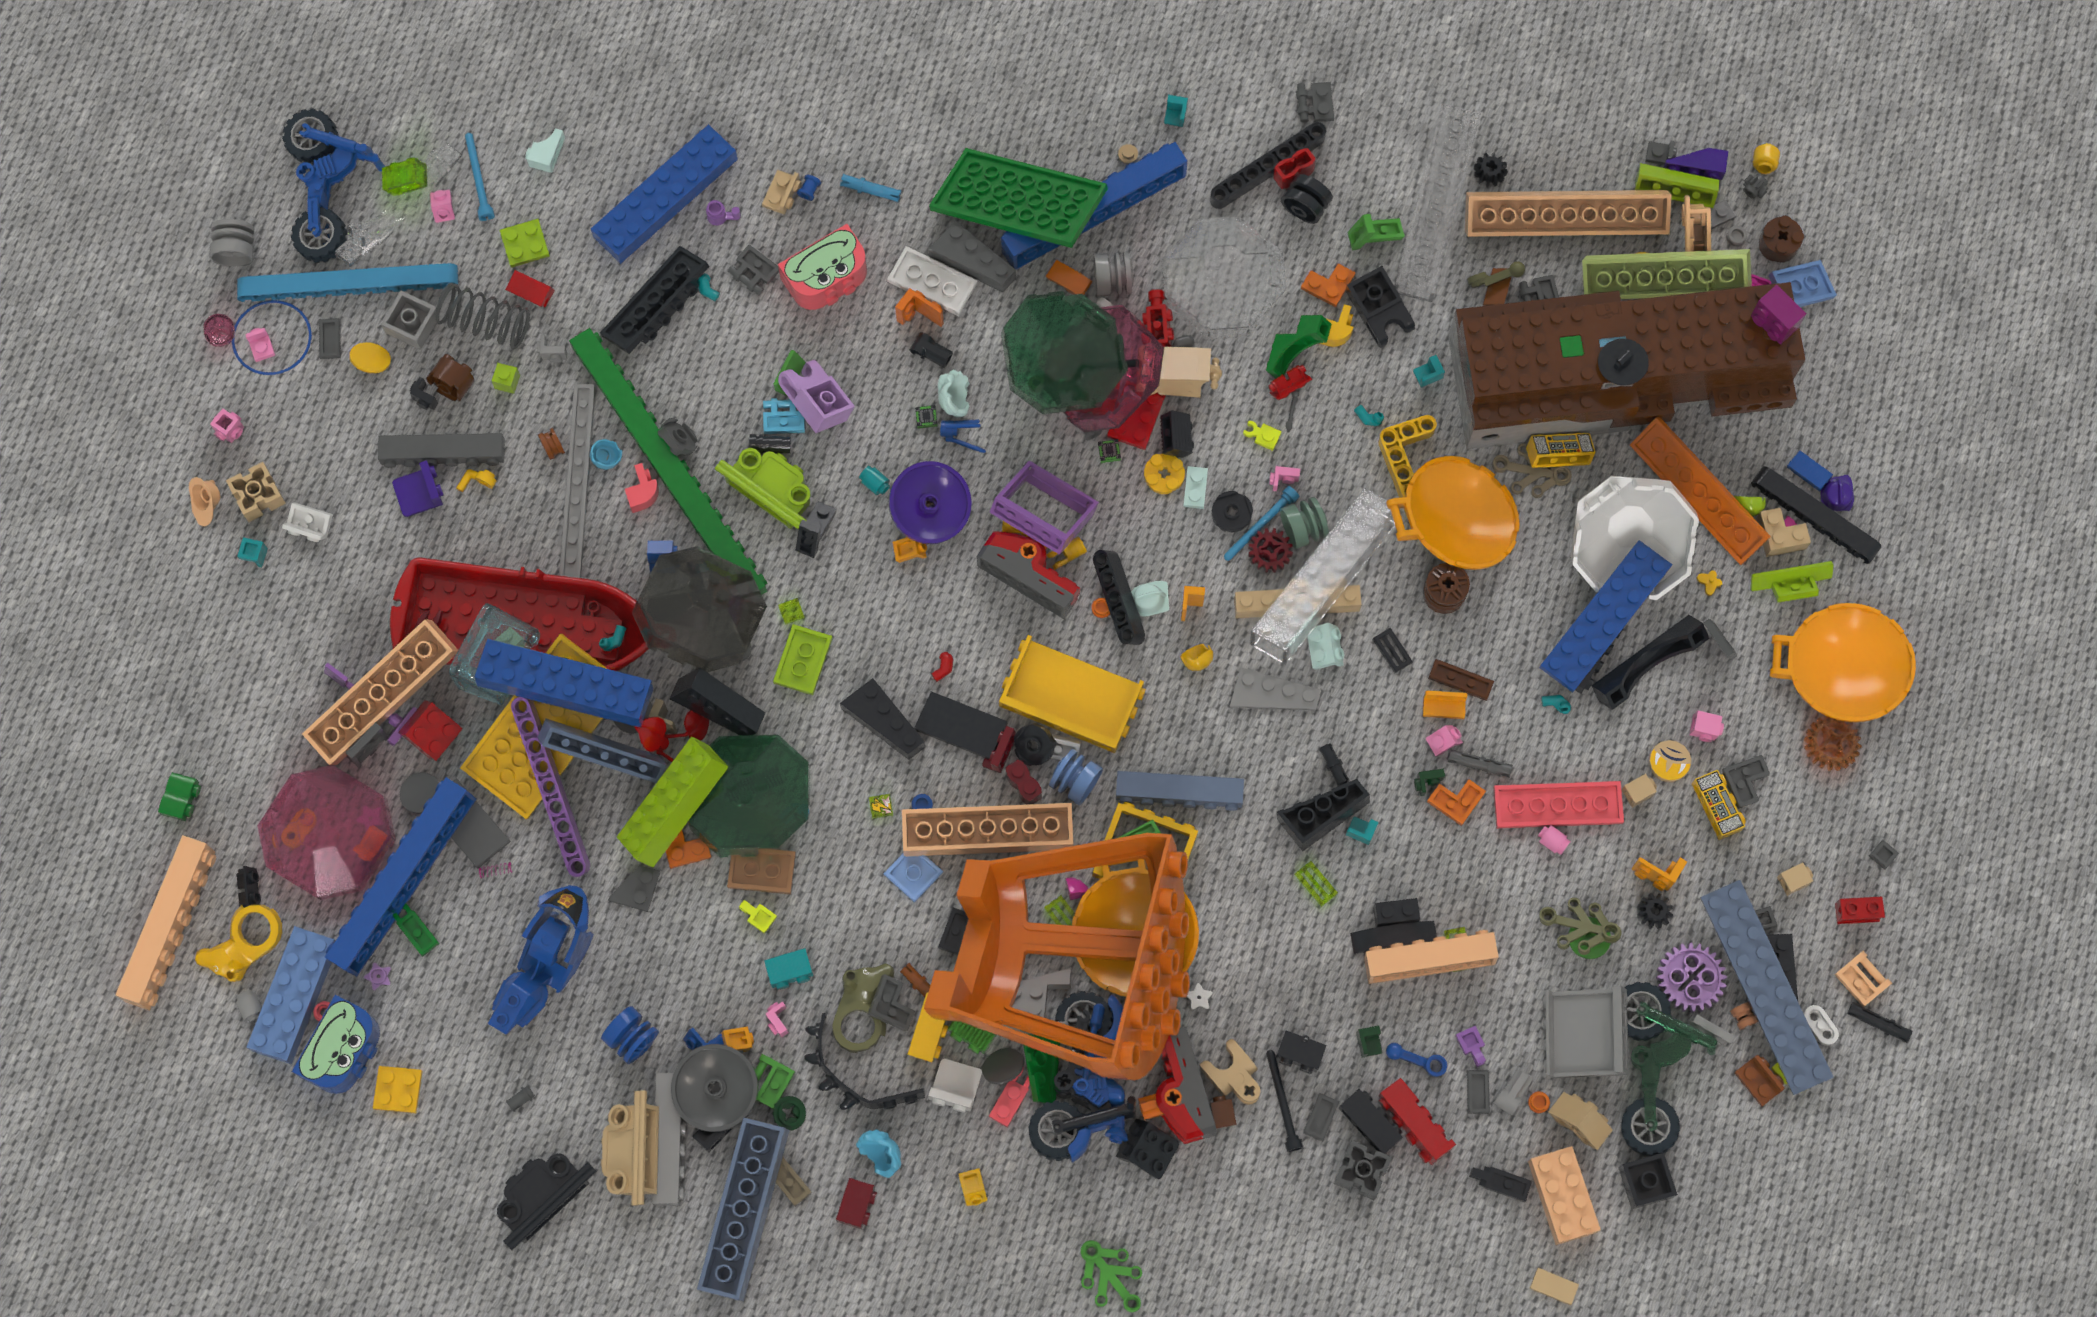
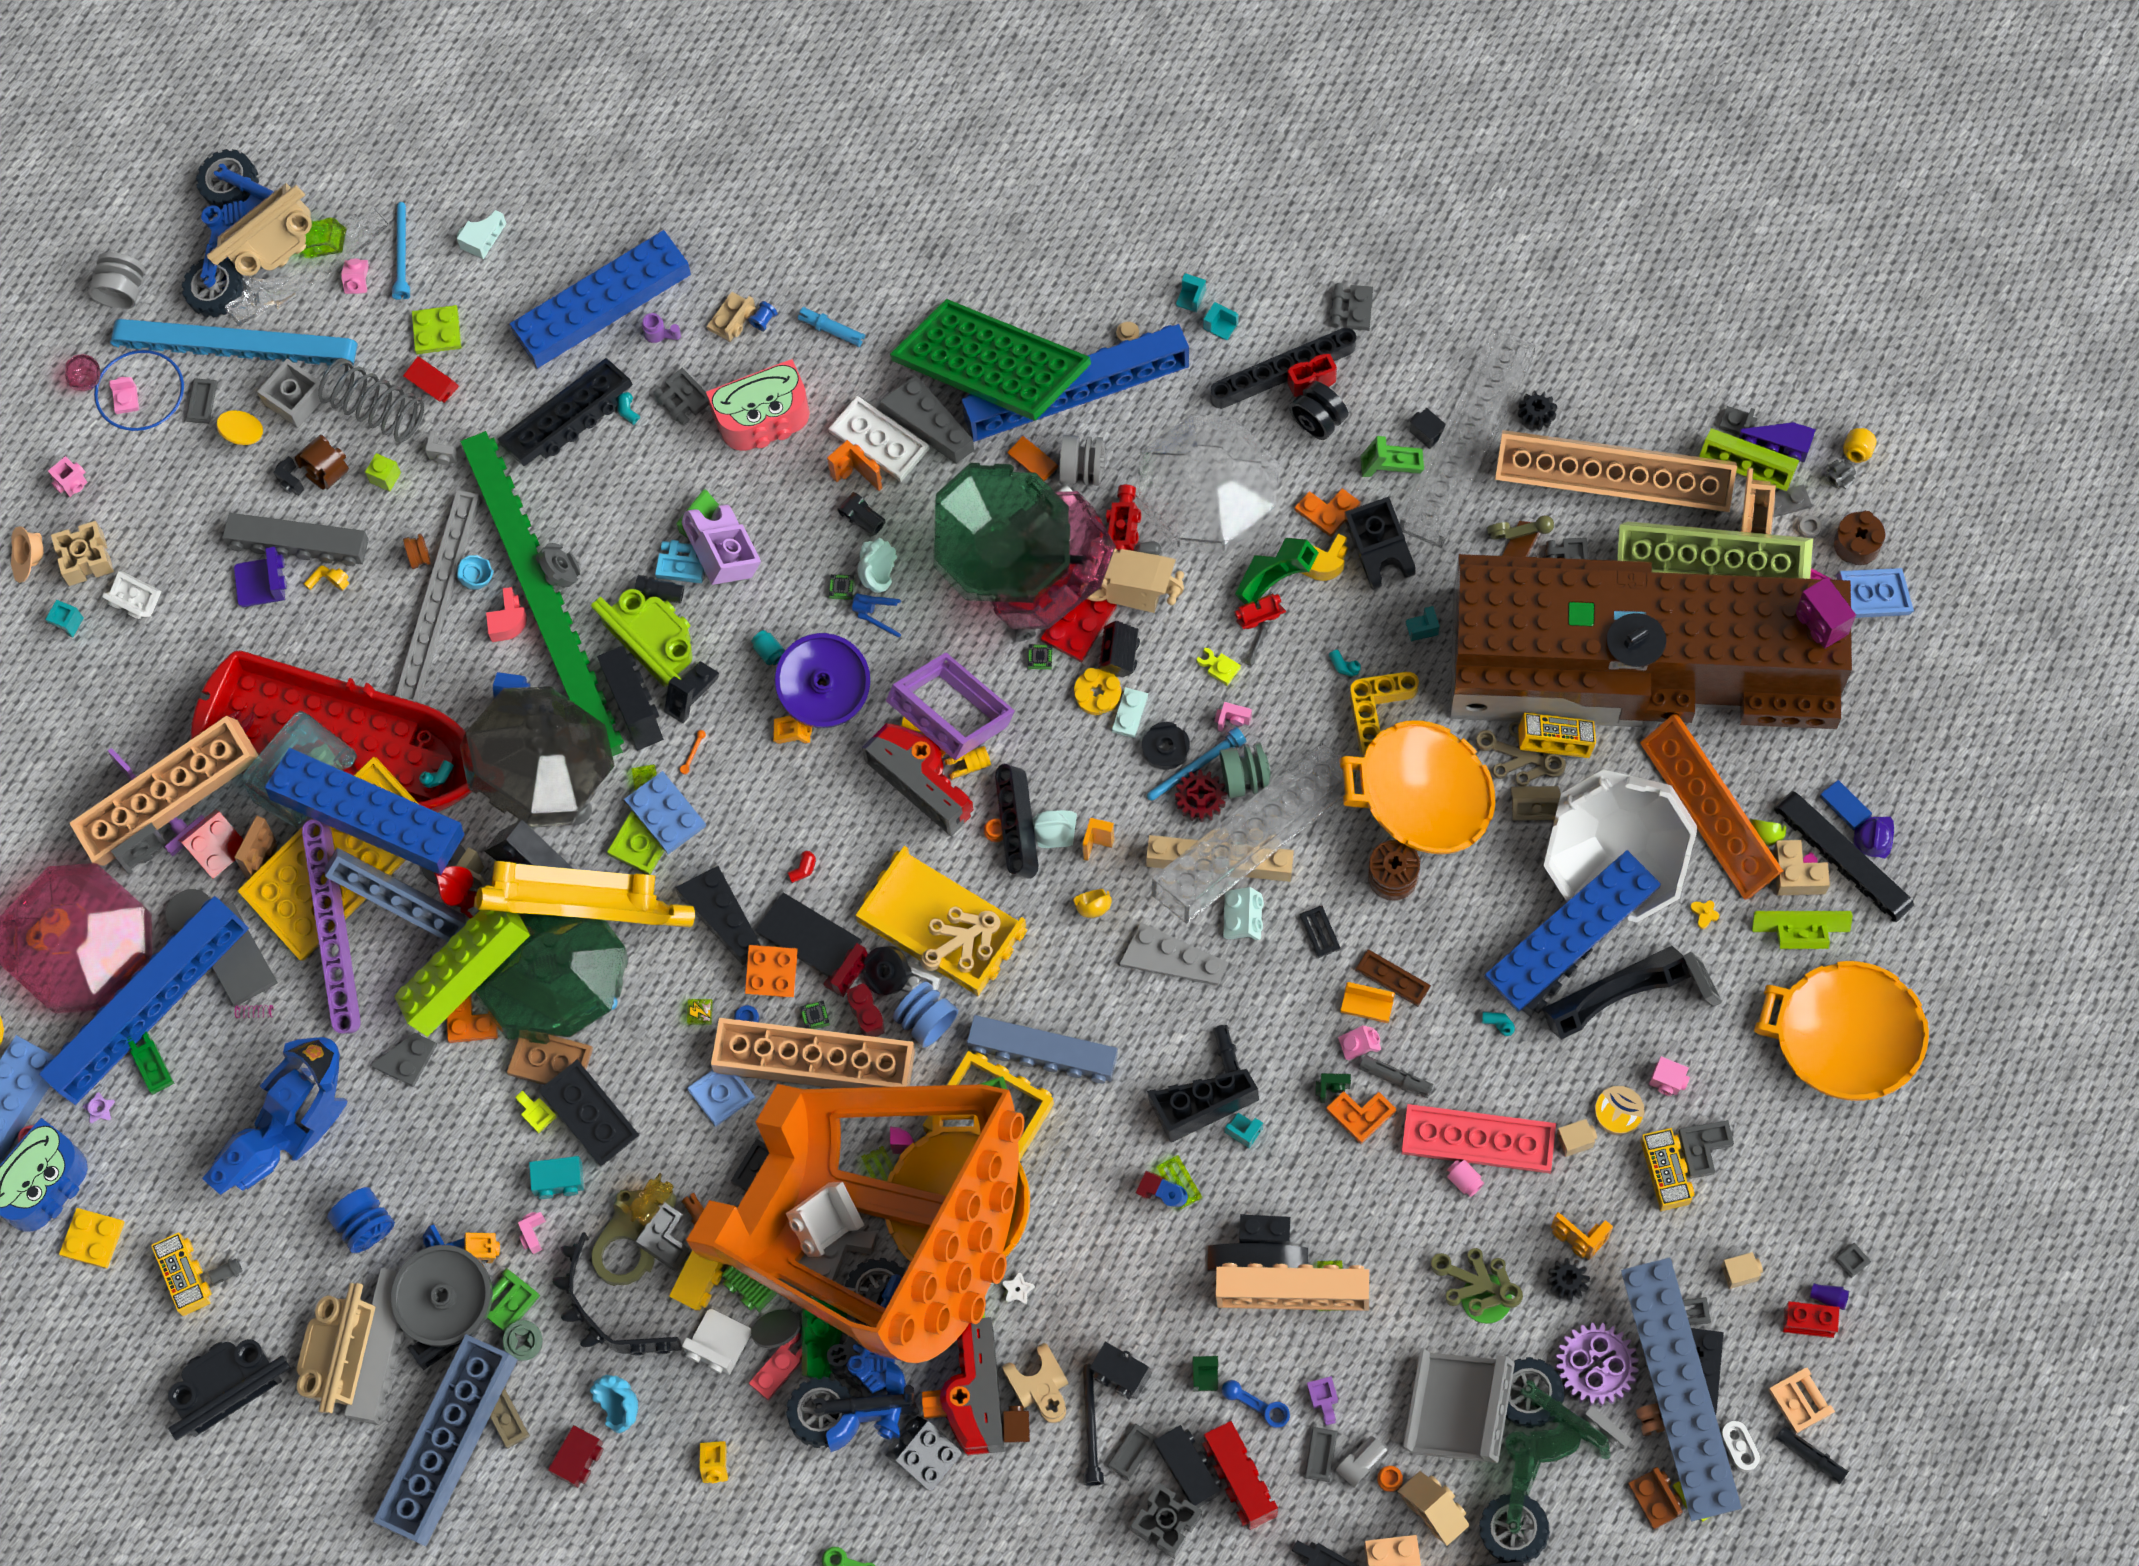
camera: 15 degrees right, 5 degrees down
clear orange gear [1804,716,1862,771] -> none
none -> brick [151,1232,212,1316]
none -> tan brick [207,183,312,276]
none -> medium nougat plate [235,815,278,880]
none -> yellow panel [474,861,695,928]
none -> black plate [538,1059,640,1167]
none -> black wedge [597,645,664,751]
none -> medium blue plate [624,771,706,854]
none -> clear yellow hinge [630,1173,674,1225]
none -> orange hinge [680,730,706,775]
none -> orange hinge [745,945,798,997]
none -> white panel [786,1182,864,1257]
none -> tile [800,1000,830,1029]
none -> tan plant [920,907,1000,973]
none -> leg [1136,1171,1188,1207]
none -> teal panel [1203,302,1239,340]
none -> black brick [1409,407,1447,449]
none -> dark tan panel [1511,786,1561,820]
none -> dark purple cone [1810,1283,1850,1310]

